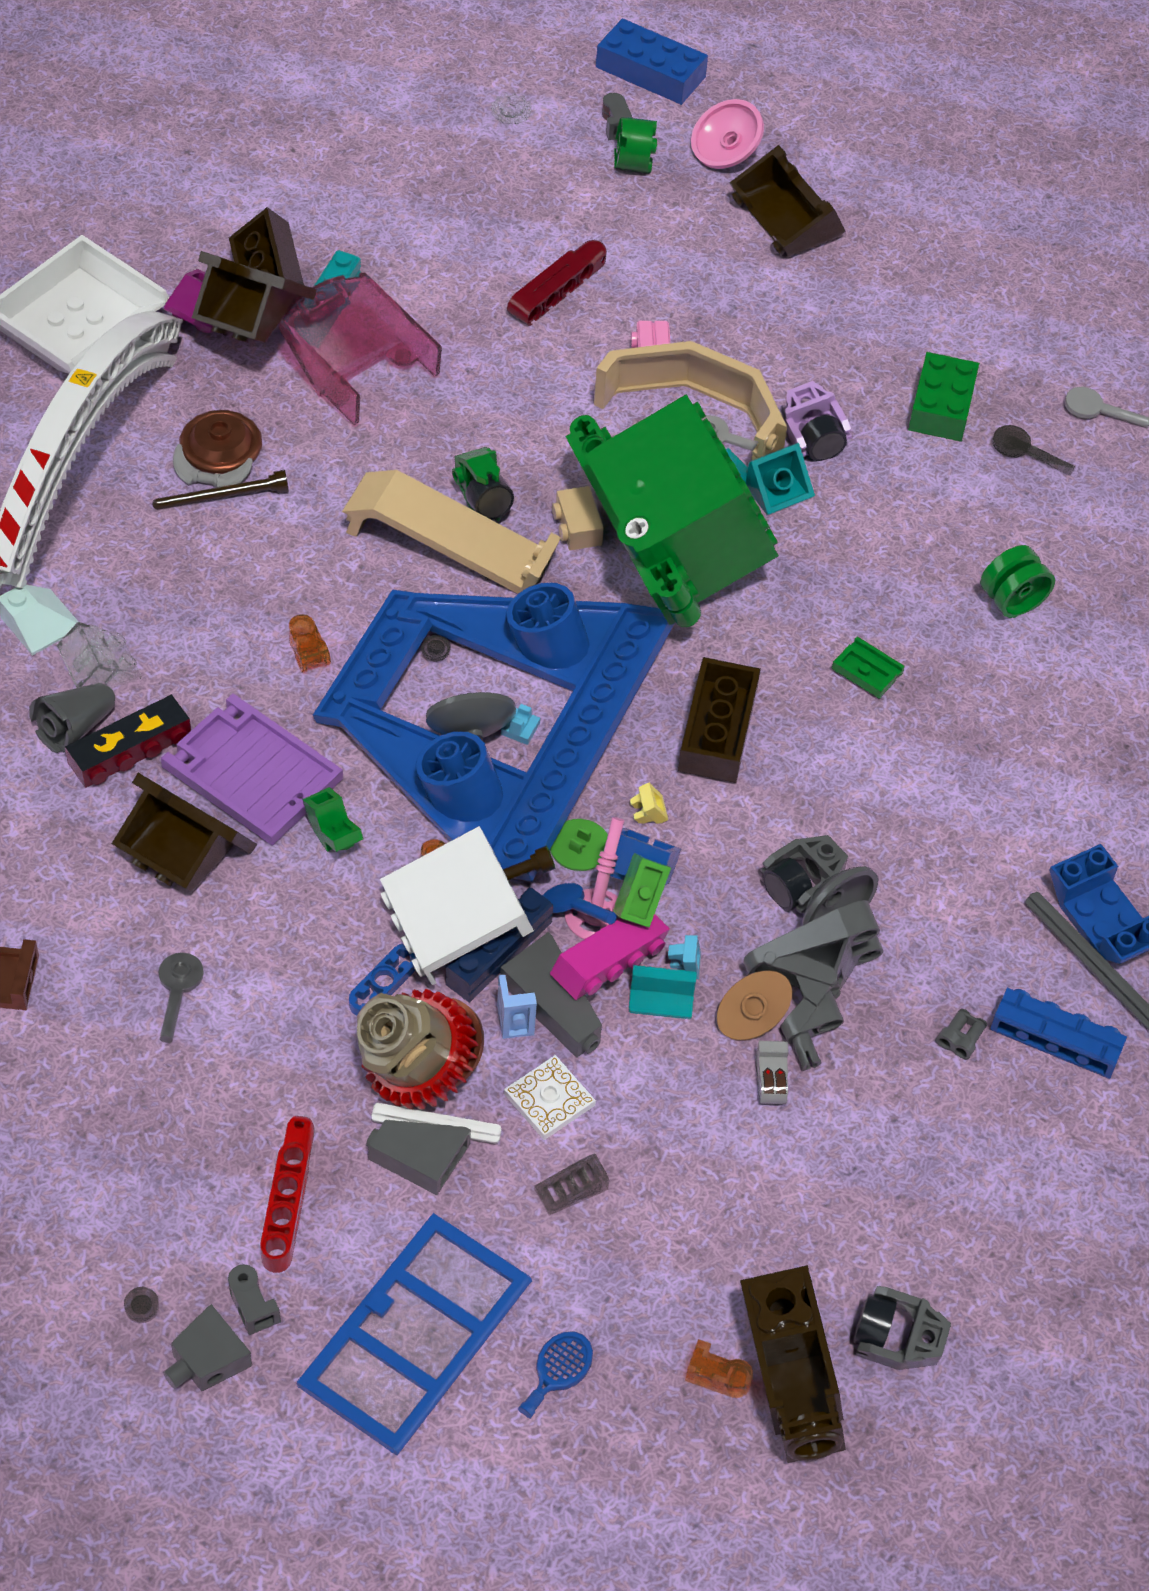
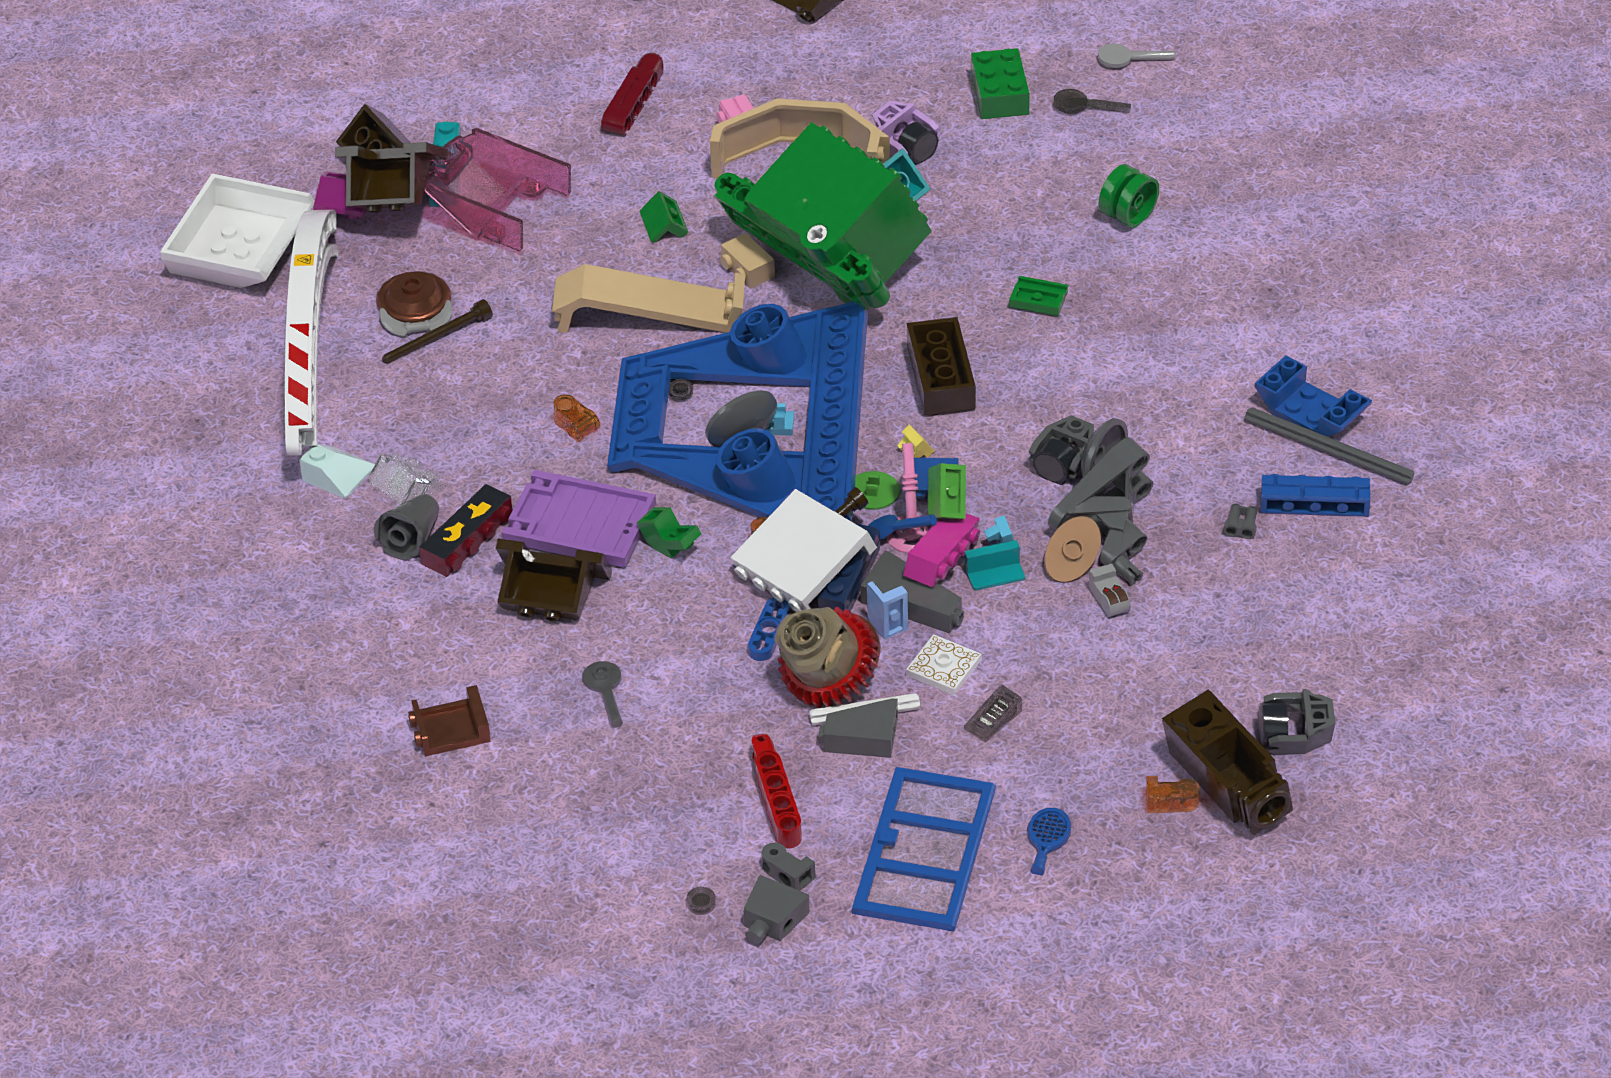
camera: 15 degrees left, 10 degrees down
piece [452,447,514,521] -> none
none -> green panel [640,191,688,243]

